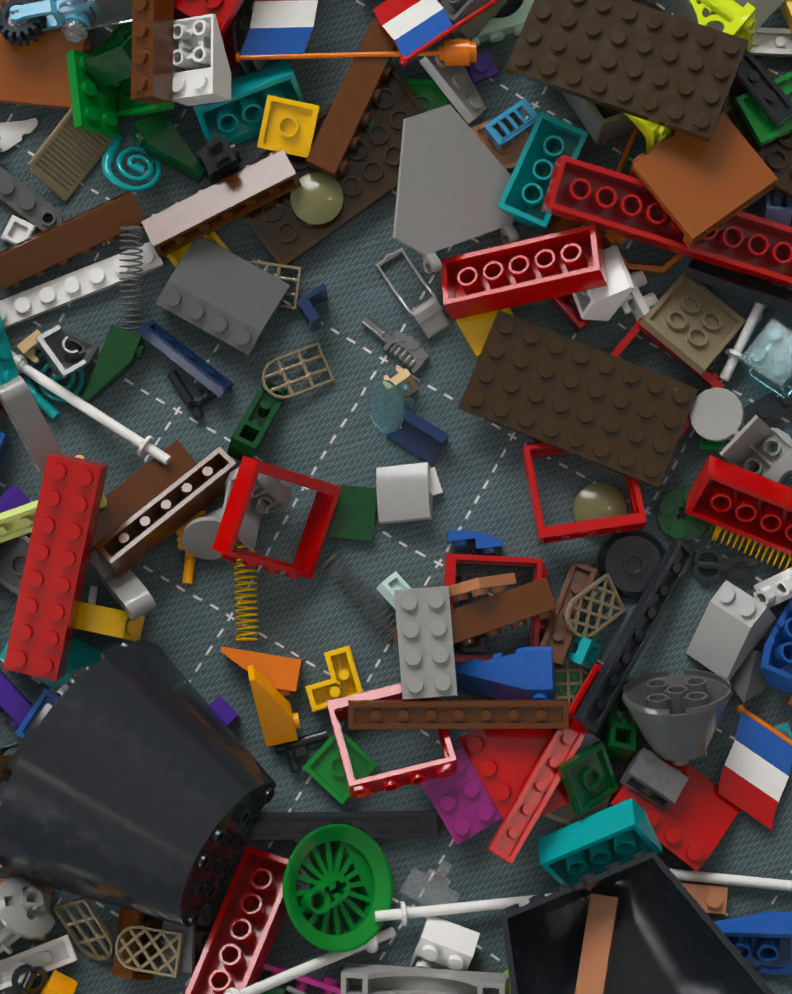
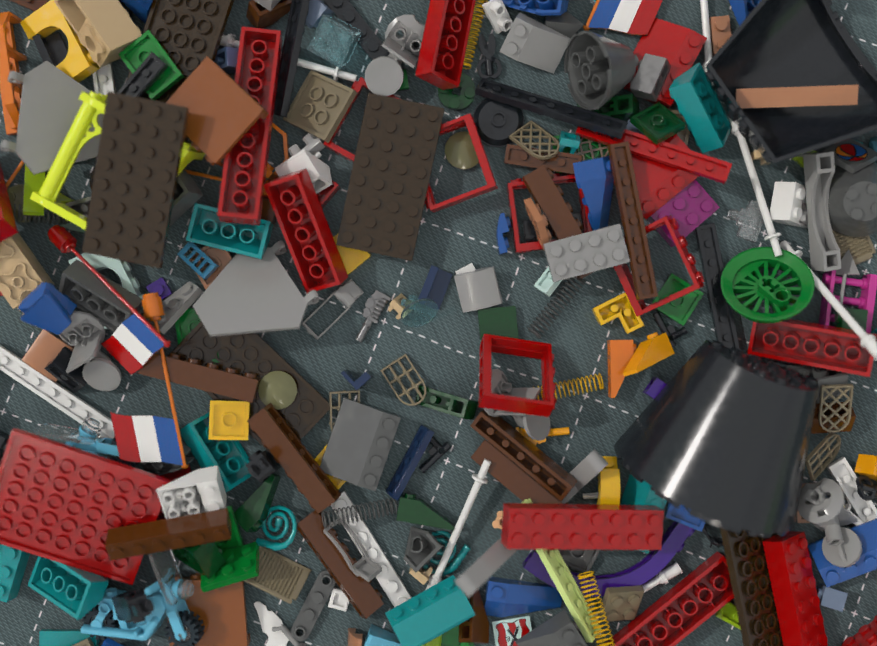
camera: 105 degrees left, 5 degrees up
none -> light grey piece [323,518,382,582]

